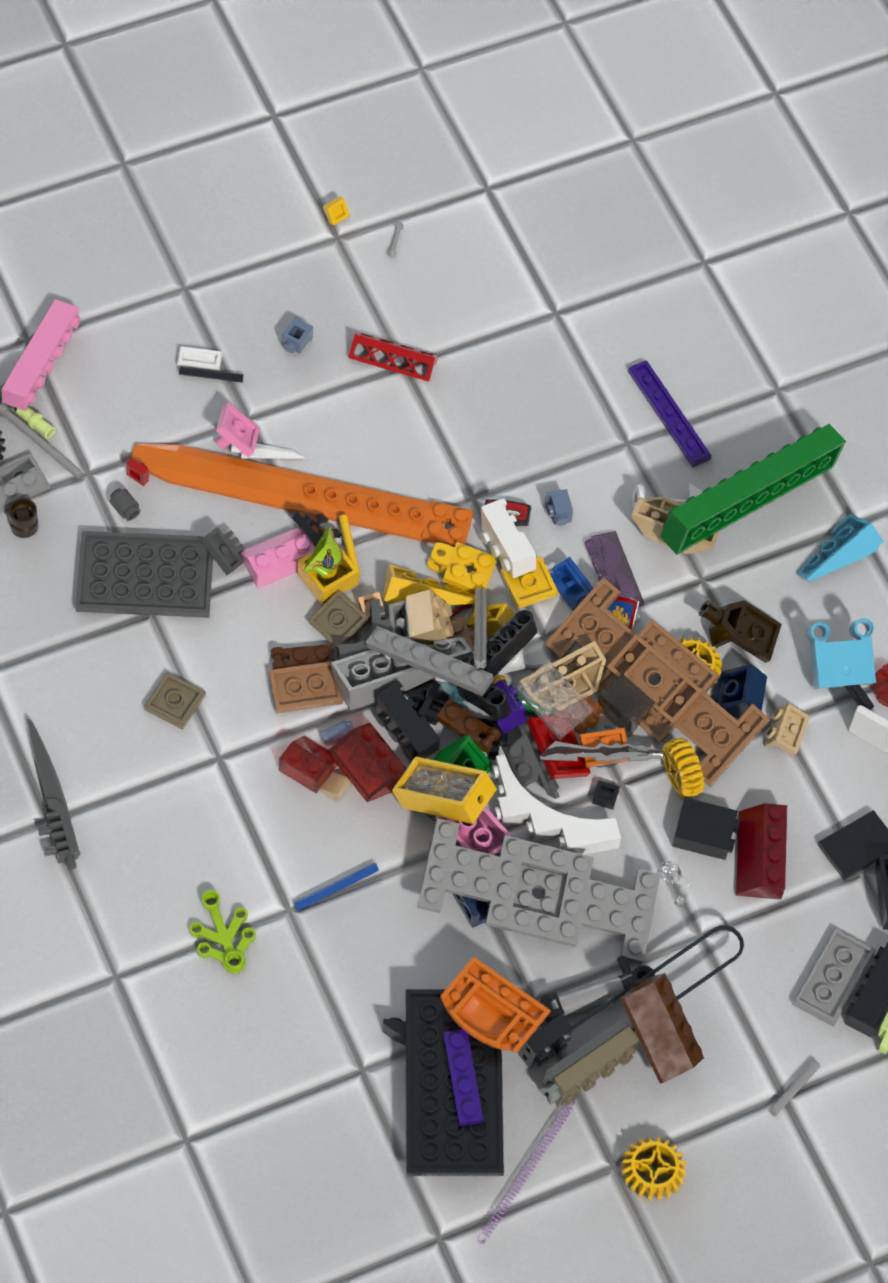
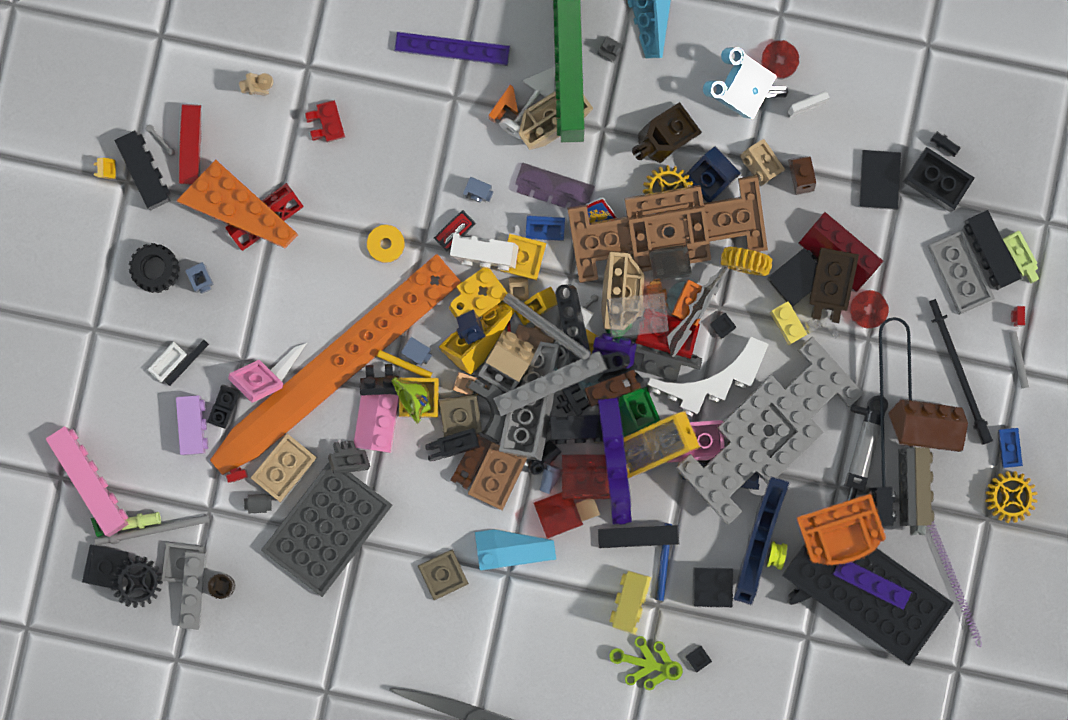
camera: 50 degrees left, 25 degrees up
none -> black brick [114,130,171,211]
none -> black tyre [129,243,180,293]
none -> orange wing [176,160,298,249]
none -> lavender brick [176,395,208,456]
none -> red slope [179,104,201,184]
none -> black slope [207,384,240,429]
none -> tan hips [239,73,273,96]
none -> tan plate [251,433,317,503]
none -> red plate [305,100,345,142]
none -> yellow tile [367,225,405,263]
none -> sand blue brick [401,337,432,366]
none -> black hinge [425,428,480,461]
none -> dark blue brick [456,309,485,345]
none -> medium azure wedge [475,529,556,570]
none -> orange slope [488,85,518,123]
none -> tan slope [509,277,529,300]
none -> black plate [528,439,562,475]
none -> dark grey tile [597,36,623,63]
none -> dark purple arch [598,398,632,525]
none -> black slope [598,525,679,548]
none -> light yellow wedge [609,570,651,635]
none -> black tile [685,646,712,673]
none -> black brick [692,568,733,607]
none -> dark blue arch [733,477,789,605]
none -> neon yellow wheel [766,541,788,570]
none -> light yellow brick [770,301,808,345]
none -> reddish brown torso [788,156,816,195]
none -> dark brown tile [809,247,859,323]
none -> clear red plate [850,290,889,329]
none -> black bar [929,299,993,445]
none -> blue plate [998,428,1023,468]
none -> red plate [1011,306,1025,327]

